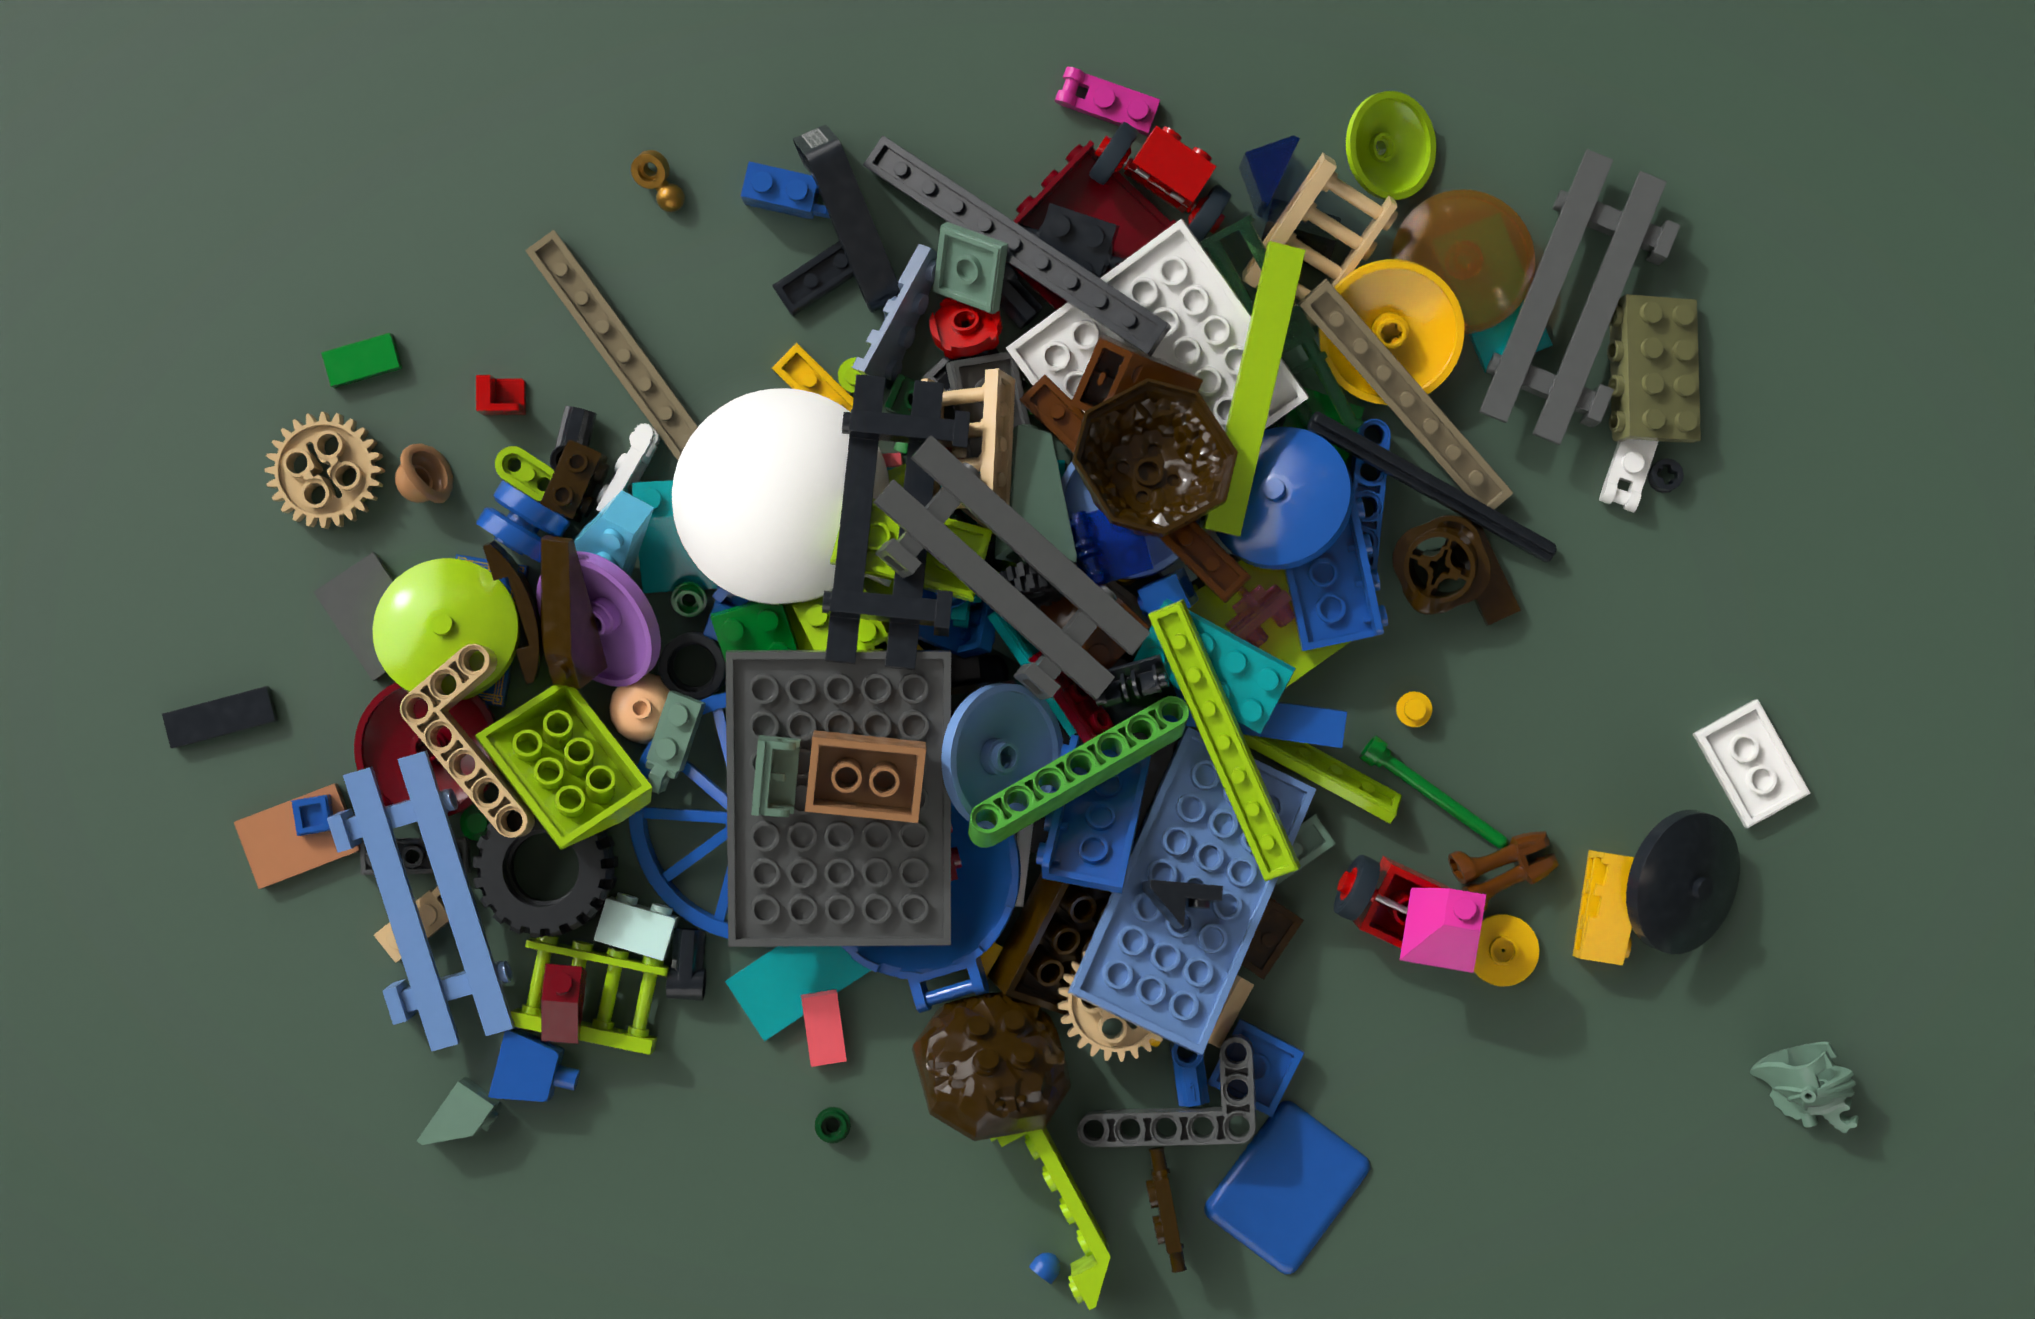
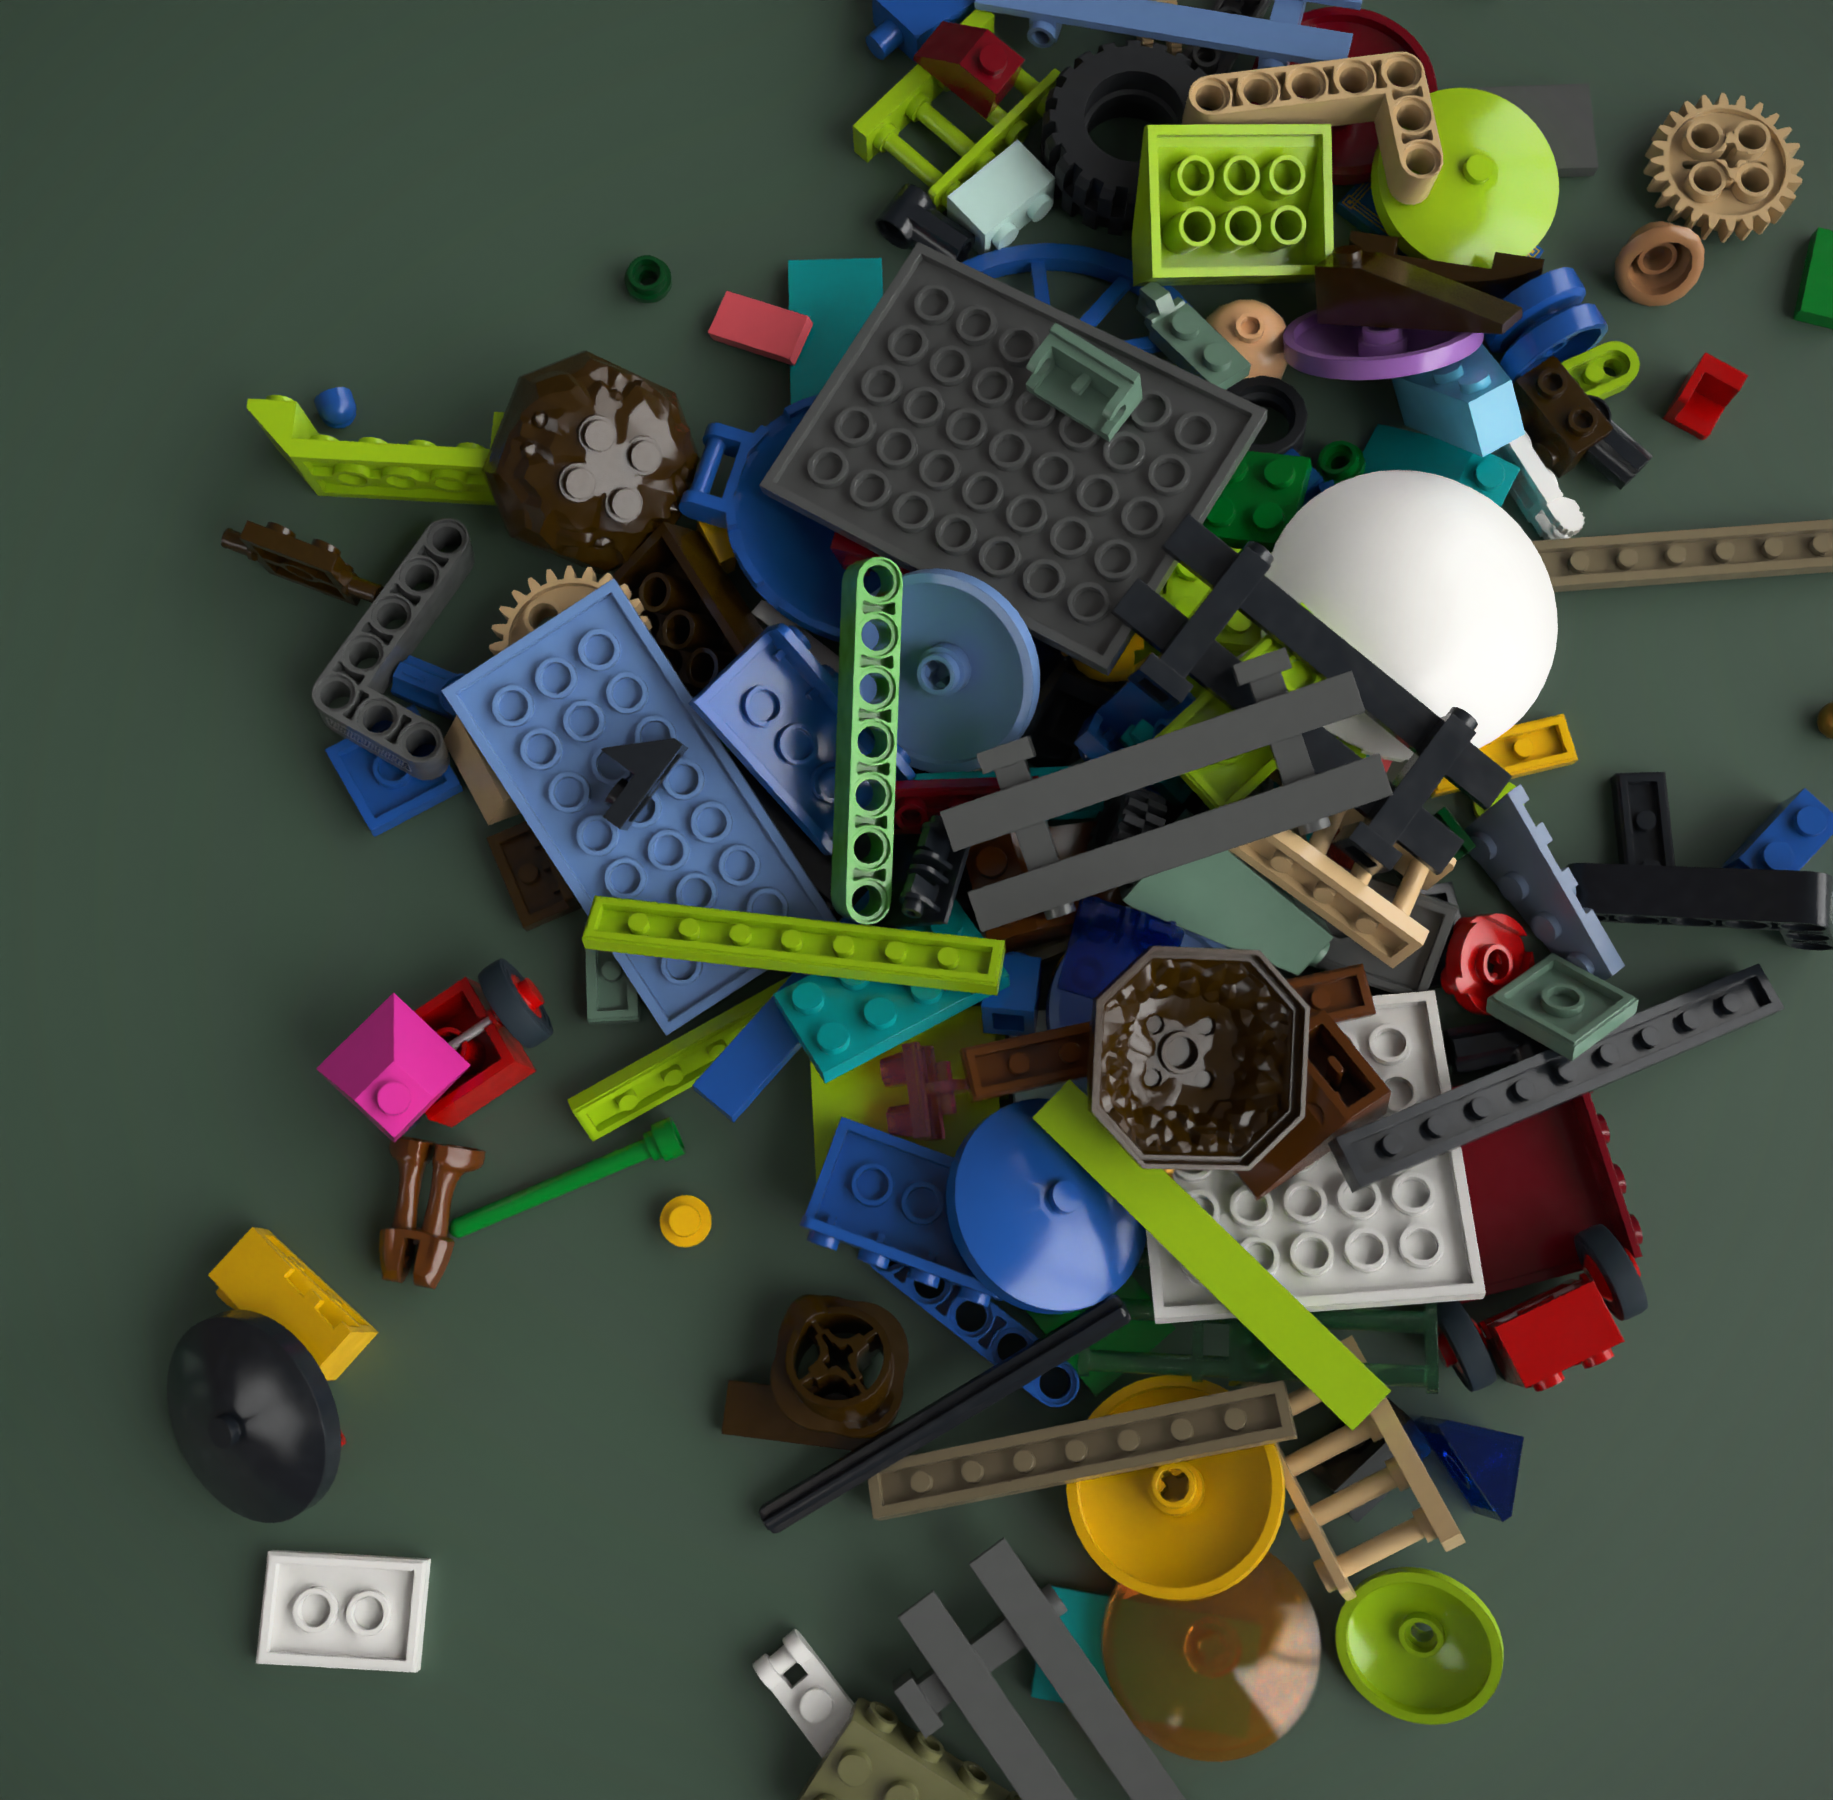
camera: 125 degrees right, 10 degrees down
medium nougat brick [805,730,926,823] -> none
black plate [1019,203,1126,278] -> none
dark pink plate [1054,67,1160,136] -> none
blue piece [1204,1101,1370,1274] -> none
yellow piece [1474,914,1539,987] -> none
black bush [1648,458,1684,493] -> none

